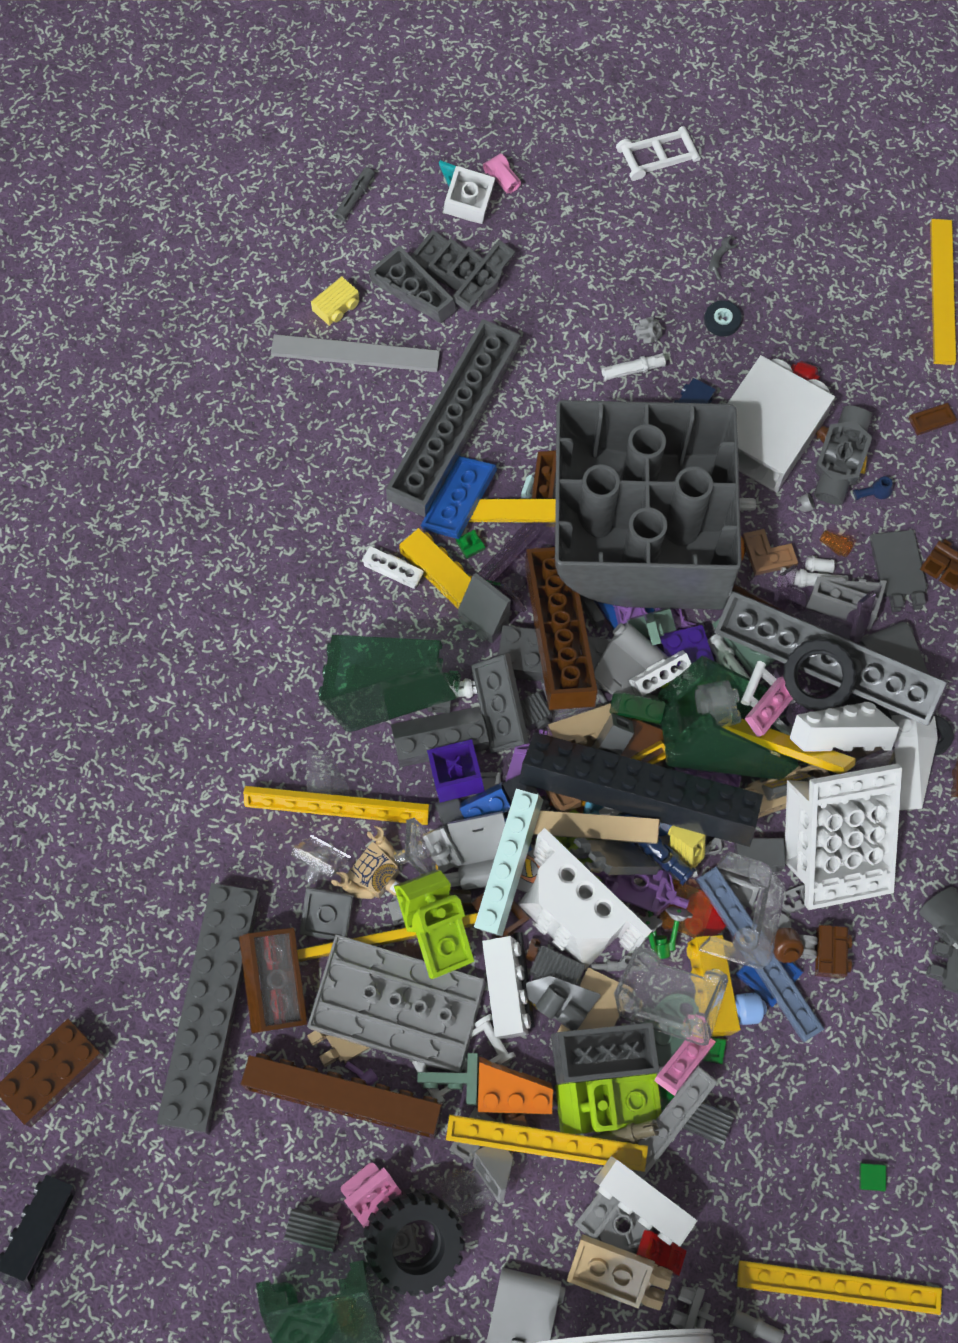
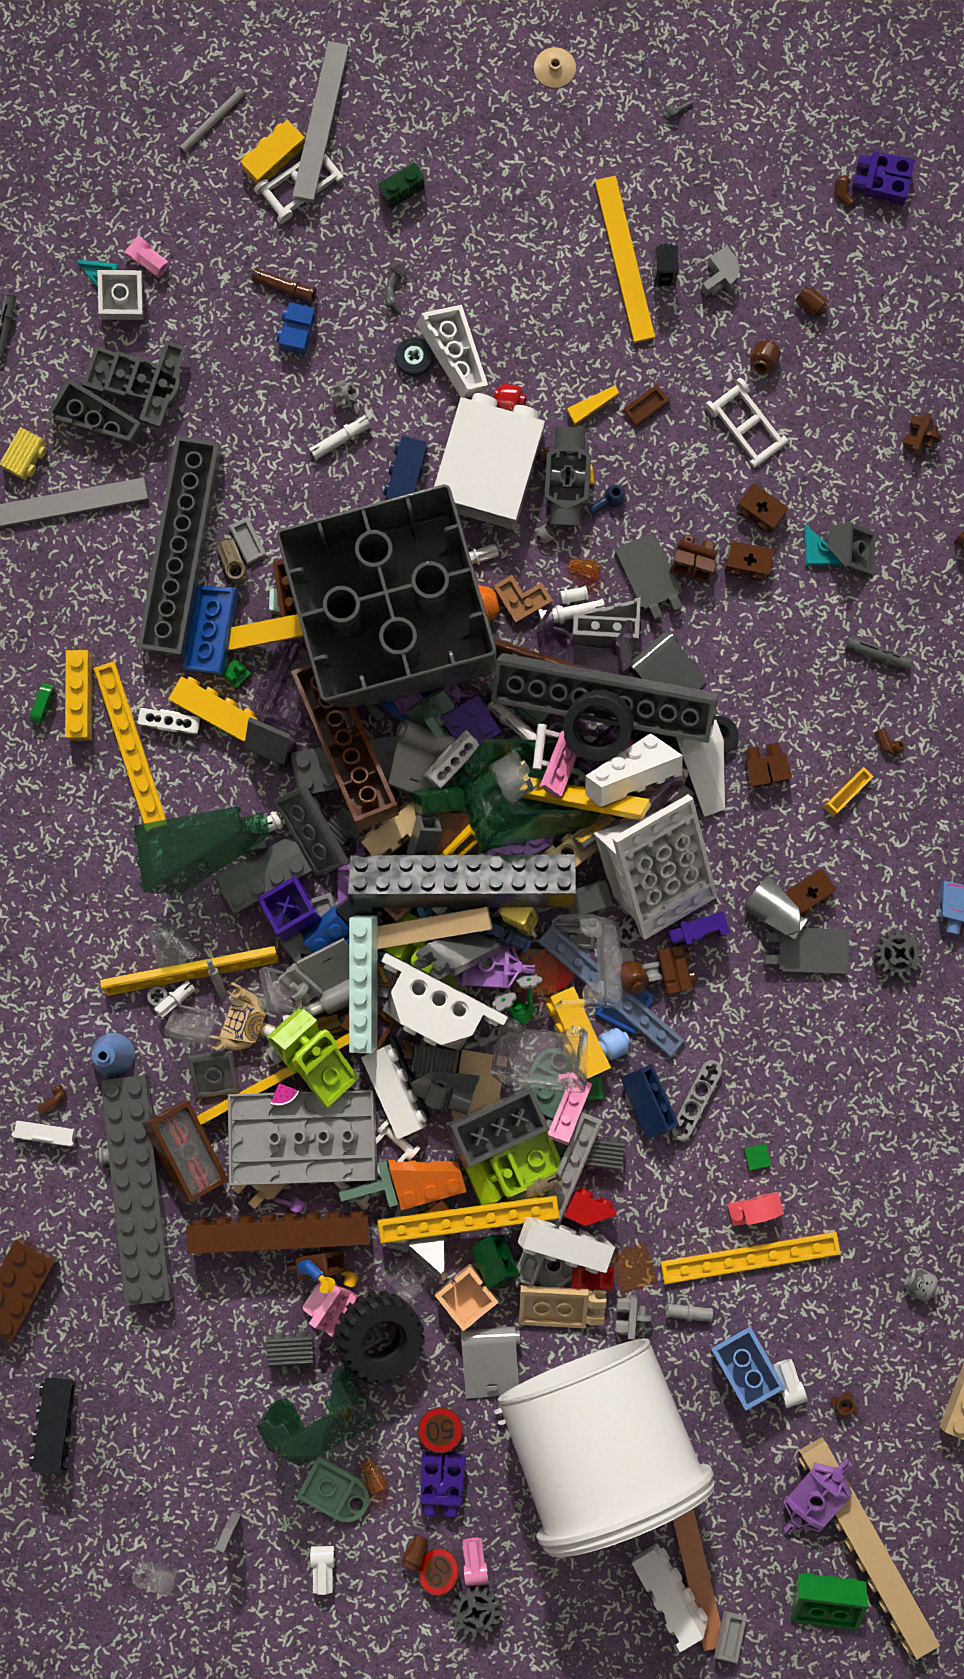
camera: 15 degrees left, 15 degrees up
none -> white piece [12,1121,76,1147]
none -> green beam [30,683,55,725]
none -> reddish brown arm [38,1085,66,1115]
none -> yellow brick [65,650,92,741]
none -> medium blue cone [91,1033,135,1077]
none -> yellow tile [94,661,168,833]
none -> light grey bush [99,1147,110,1167]
none -> light grey bush [147,986,168,1006]
none -> white axle [155,980,196,1018]
none -> light grey bar [180,88,245,153]
none -> light grey hand [206,959,226,999]
none -> dark tan piece [216,539,248,585]
none -> light grey tile [229,517,267,565]
none -> yellow brick [240,119,305,185]
none -> reddish brown pin [252,268,317,306]
none -> dark pink tile [270,1083,300,1106]
none -> blue brick [276,302,316,355]
none -> torso [288,1249,358,1294]
none -> light grey tile [292,41,349,203]
none -> dark green brick [378,162,425,209]
none -> white wedge [416,305,488,398]
none -> light nougat piece [435,1264,498,1331]
none -> dark green brick [471,1235,520,1289]
none -> tan dish [534,47,576,88]
none -> red slope [564,1187,617,1226]
none -> yellow piece [567,385,619,427]
none -> clear orange piece [611,1243,657,1292]
none -> dark blue brick [620,1064,679,1139]
none -> dark purple hips [668,911,730,946]
none -> light grey beam [671,1060,722,1140]
none -> coral brick [728,1192,784,1226]

